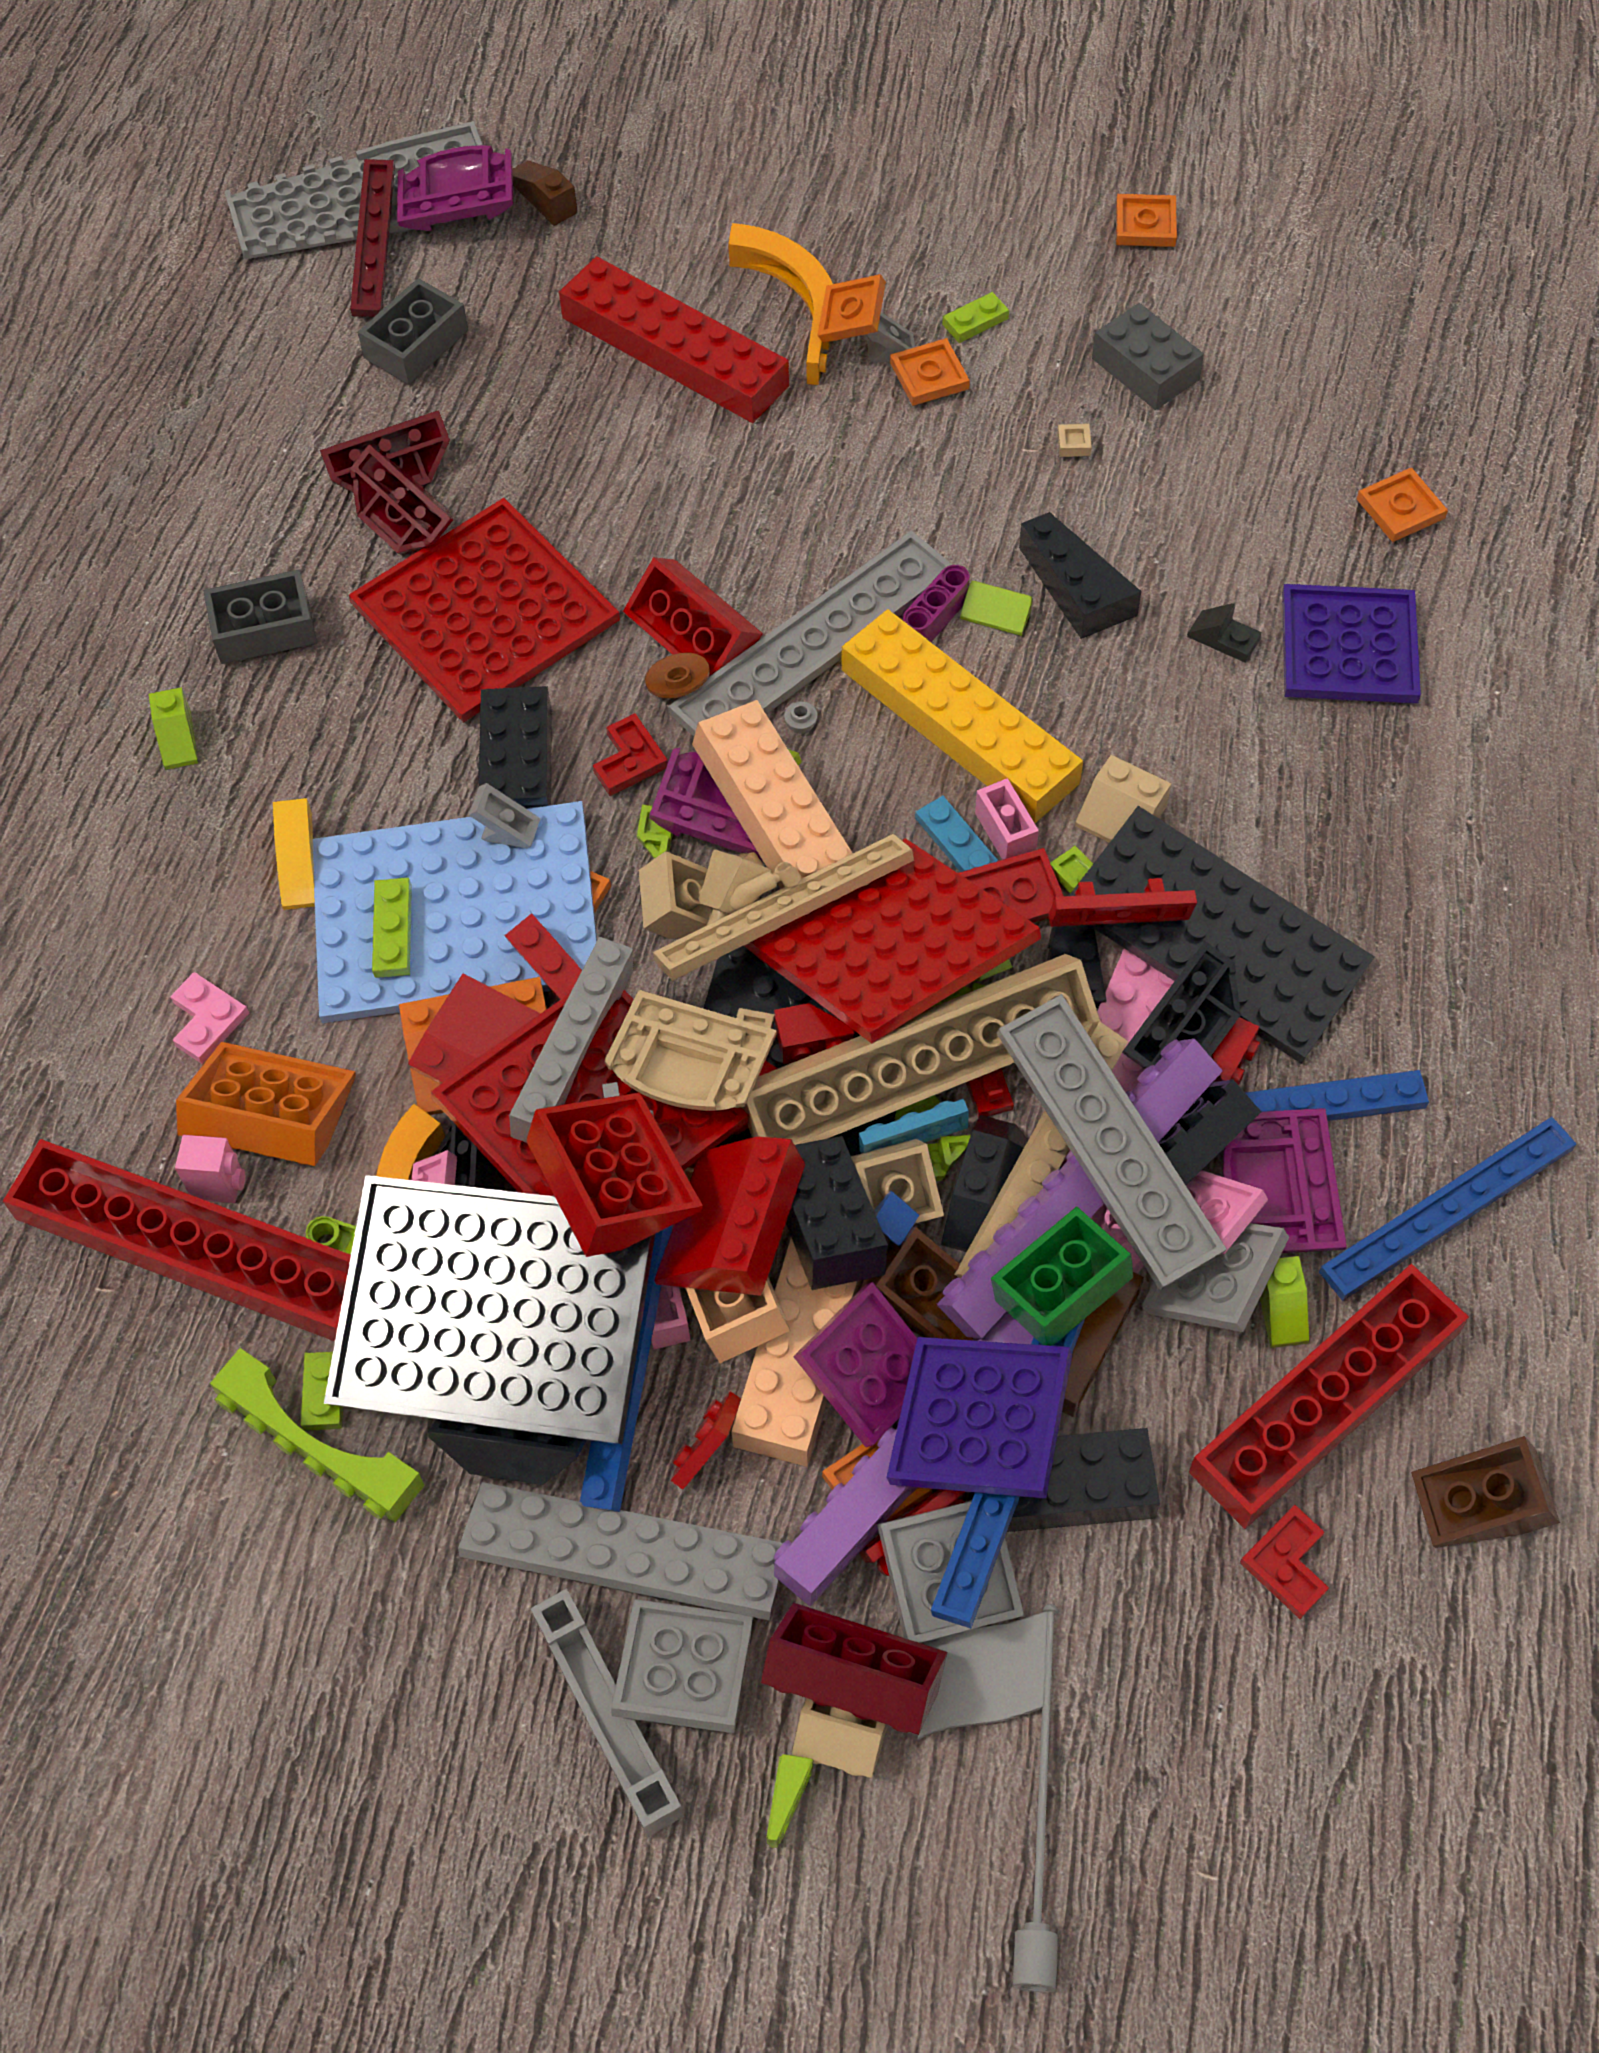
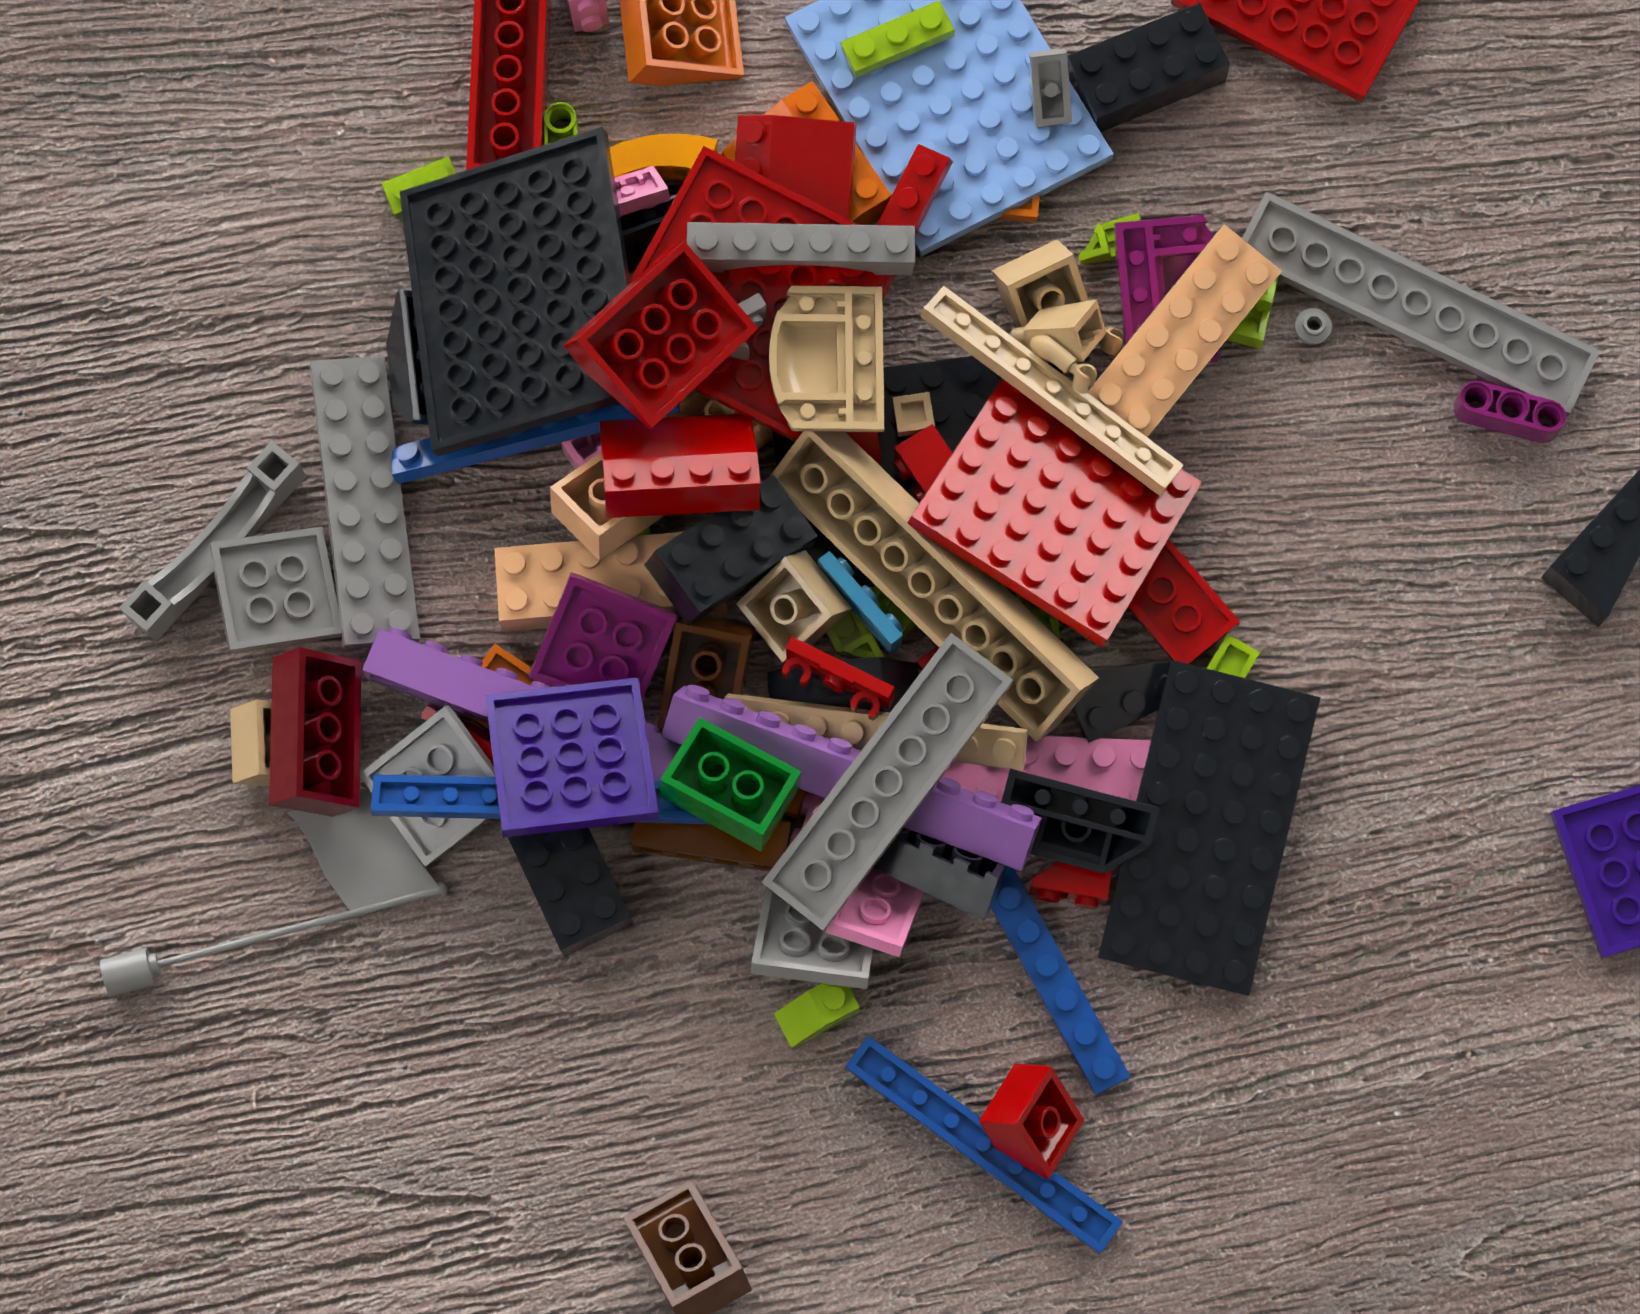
camera: 70 degrees right, 15 degrees up
lime arch [210,1348,425,1522] -> none
red plate [593,713,668,796] -> none
red slope [623,557,763,676] -> none
dark orange dish [645,653,710,698] -> none
red plate [670,1391,741,1490] -> none
lime slope [766,1754,813,1848] -> none
yellow brick [841,609,1083,823] -> none
blue slope [874,1190,919,1246] -> none
dark azure plate [915,796,998,872] -> none
lime slope [960,581,1033,636] -> none
bright pink brick [975,778,1039,860] -> none
red hinge [1048,878,1197,927] -> none
tan slope [1075,755,1171,843] -> none
pearl dark grey slope [1187,603,1262,663] -> none
red brick [1189,1263,1469,1529] -> none
magenta slope [1222,1108,1347,1253] -> none
red plate [1240,1505,1329,1620] -> none
none -> red plate [782,636,895,721]
none -> red slope [979,1064,1084,1178]

